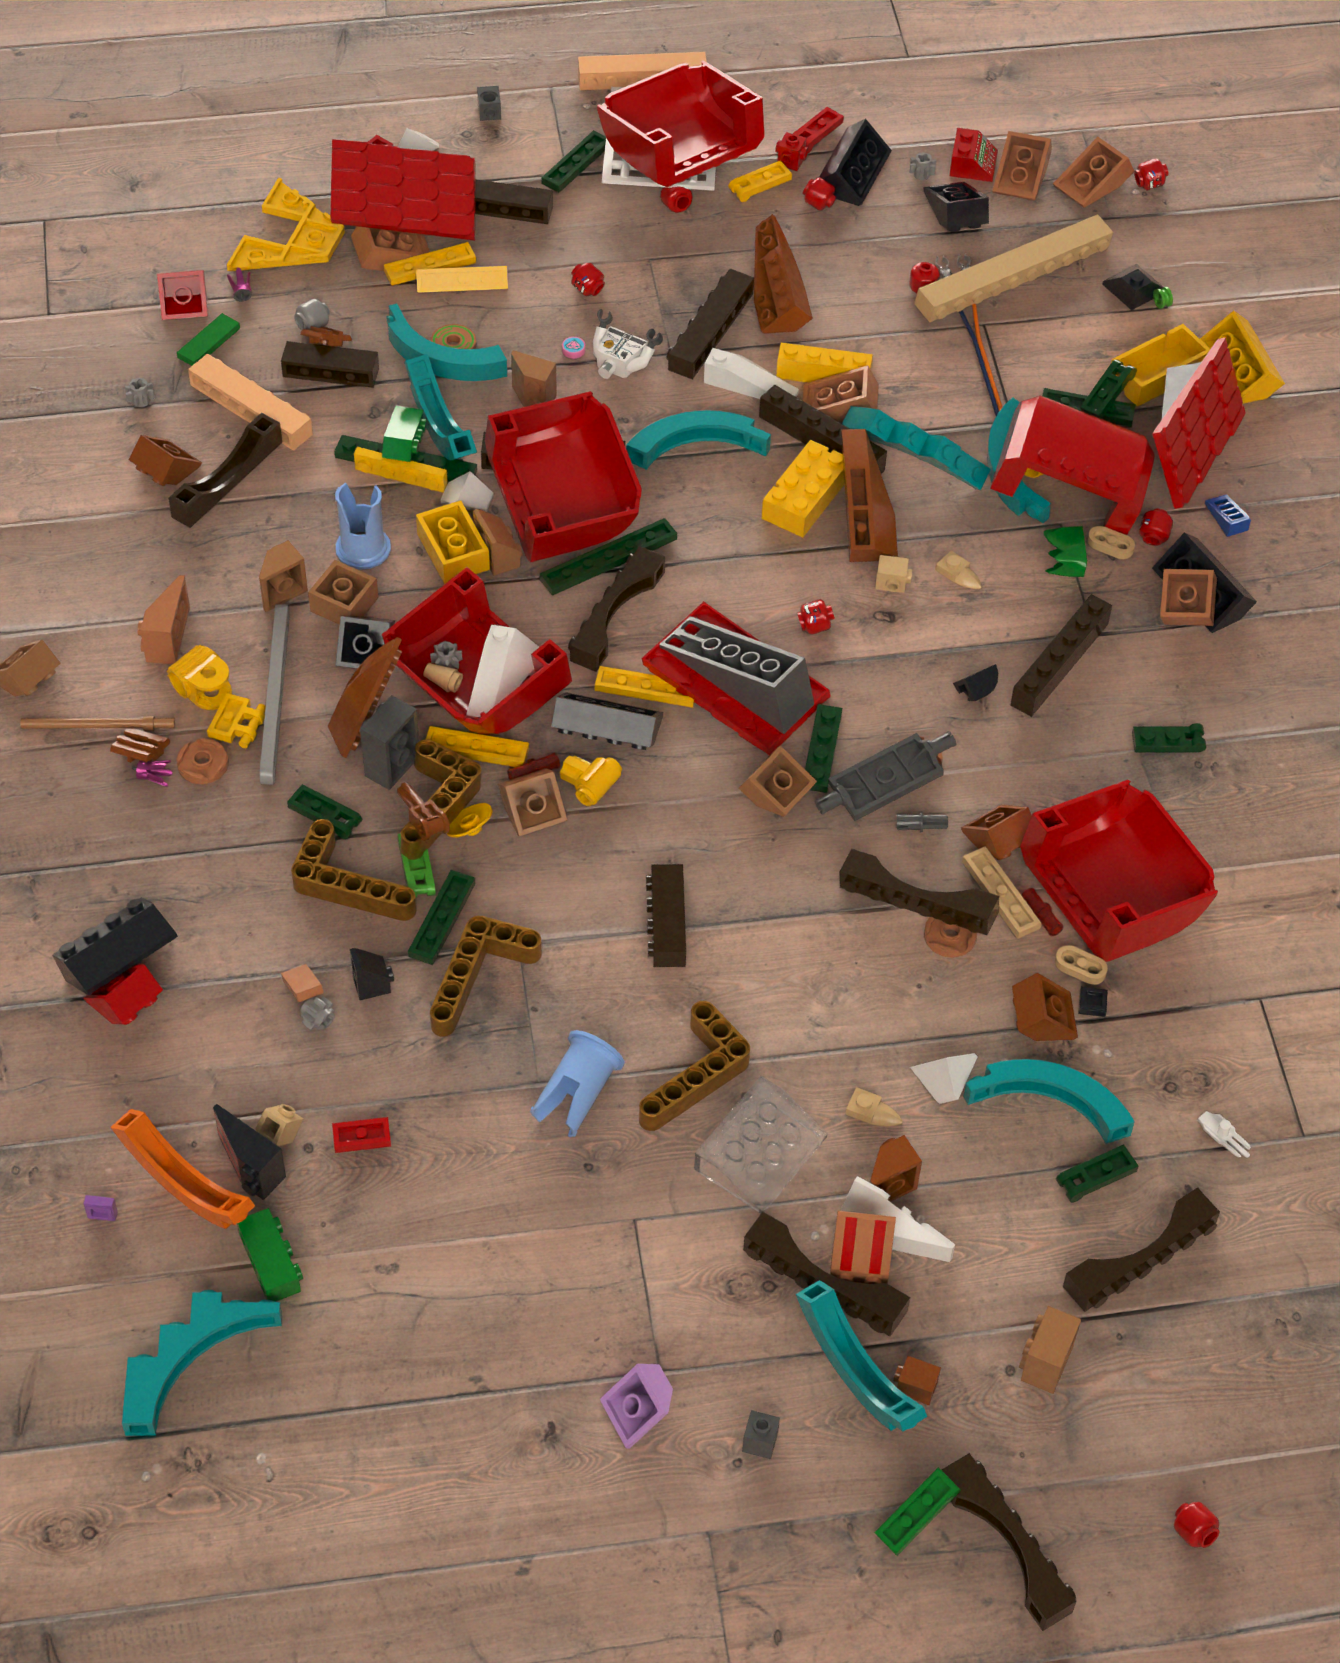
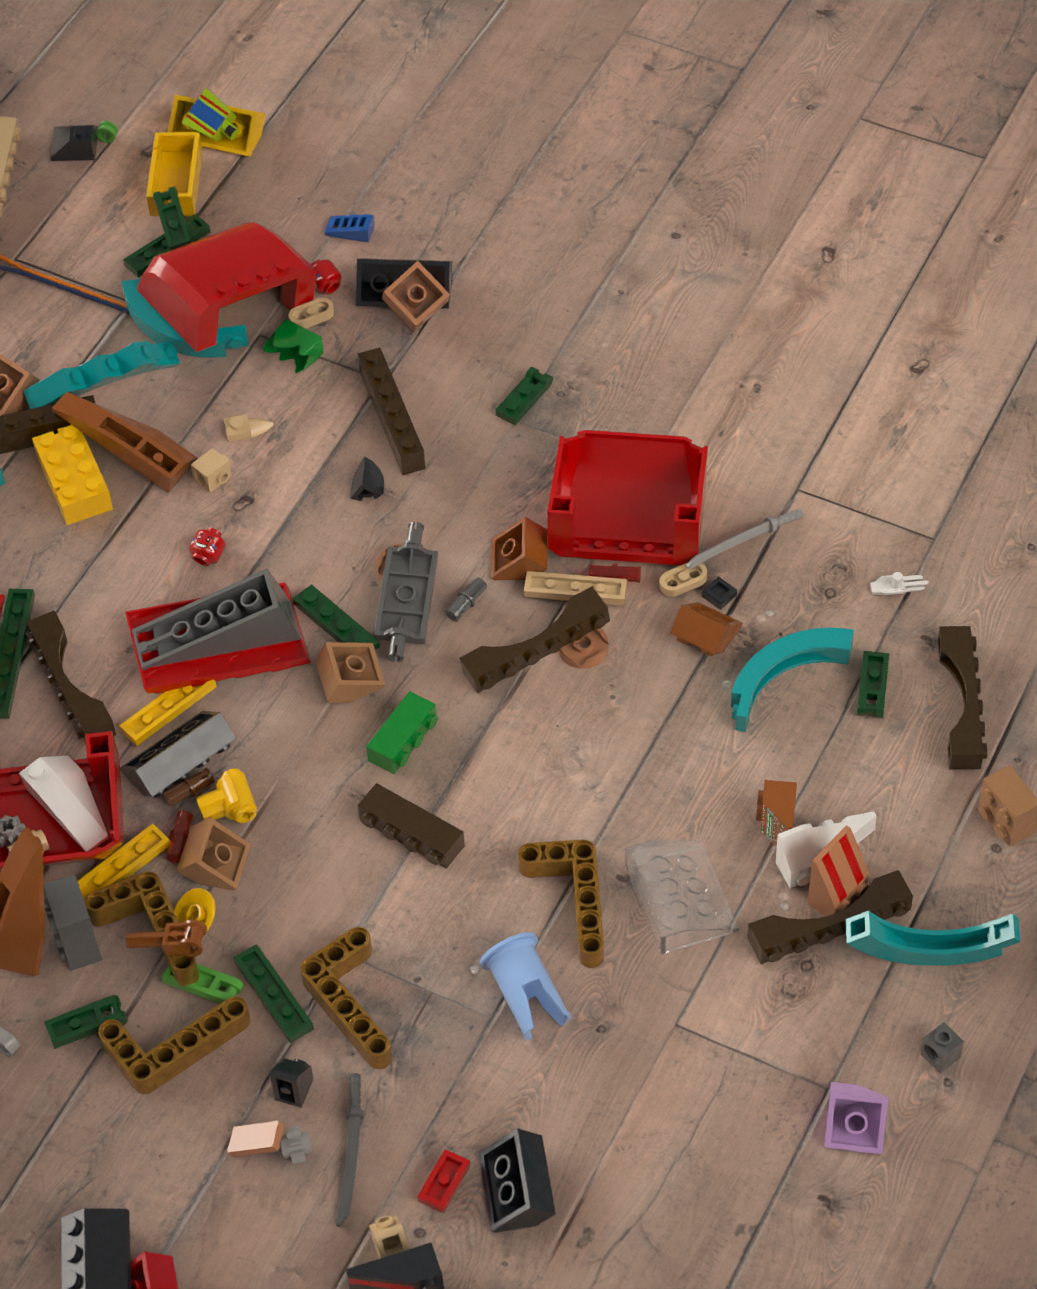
camera: 50 degrees left, 0 degrees up
tan plate [846,1087,903,1127] -> none
dark orange brick [893,1356,941,1405] -> none
white slope [910,1053,978,1104] -> none
red piece [1152,338,1246,509] -> none
none -> reddish brown axle [163,768,215,806]
none -> torso [182,87,239,142]
none -> dark grey sword [336,1073,364,1227]
none -> green brick [366,691,438,774]
none -> black slope [479,1128,556,1233]
none -> light grey sword [686,509,803,569]

